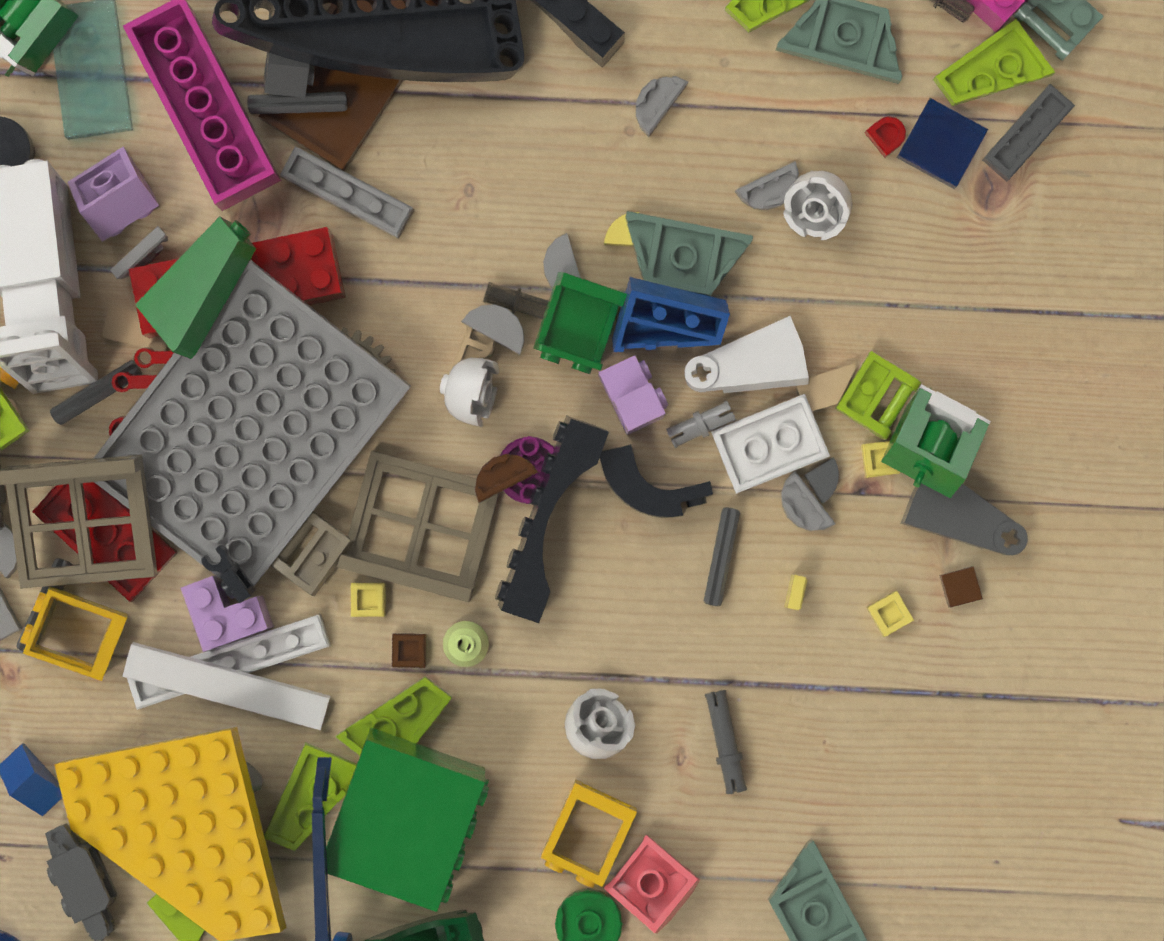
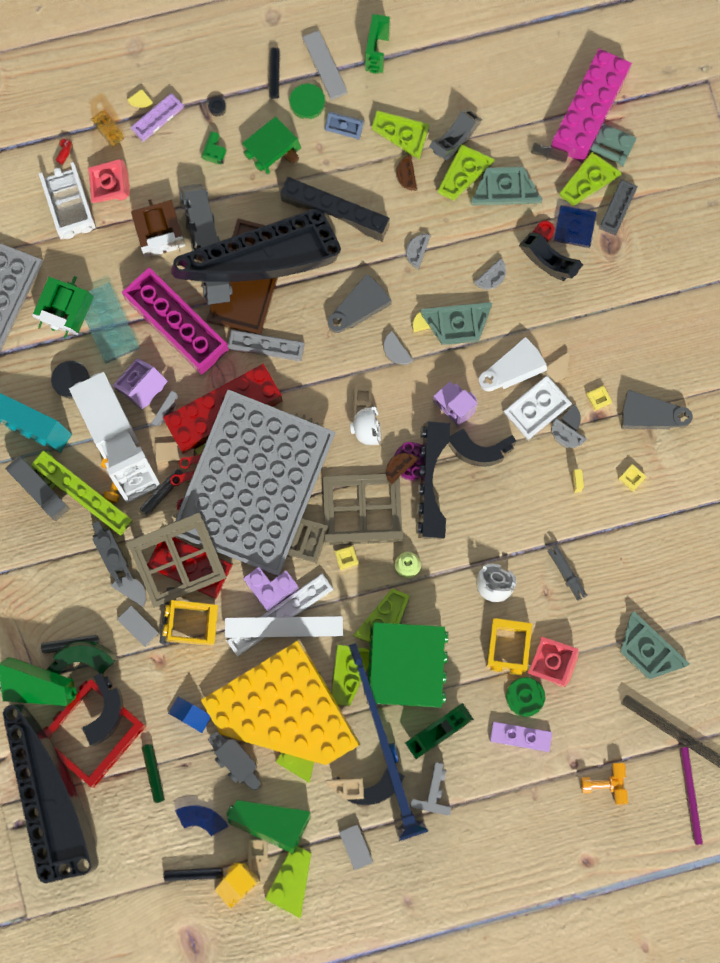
camera: 20 degrees left, 10 degrees down
green slope [135,216,257,359] -> none
black plate [201,545,256,603] -> none
dark grey axle [247,92,347,114] -> none
reddish brown tile [392,633,427,668] -> none
light grey tile [461,304,524,355] -> none
clear smoke axle [483,281,549,319] -> none
green panel [533,272,627,374] -> none
blue wedge [612,277,730,352] -> none
light grey pin [666,401,736,448] -> none
dark grey axle [704,507,740,607] -> none
white cylinder [783,171,852,240] -> none
lime plate [835,351,921,440] -> none
green piece [881,384,991,498] -> none
reddish brown tile [939,566,983,608] -> none
none -> dark grey piece [328,274,392,333]
none -> black arch [519,232,583,281]

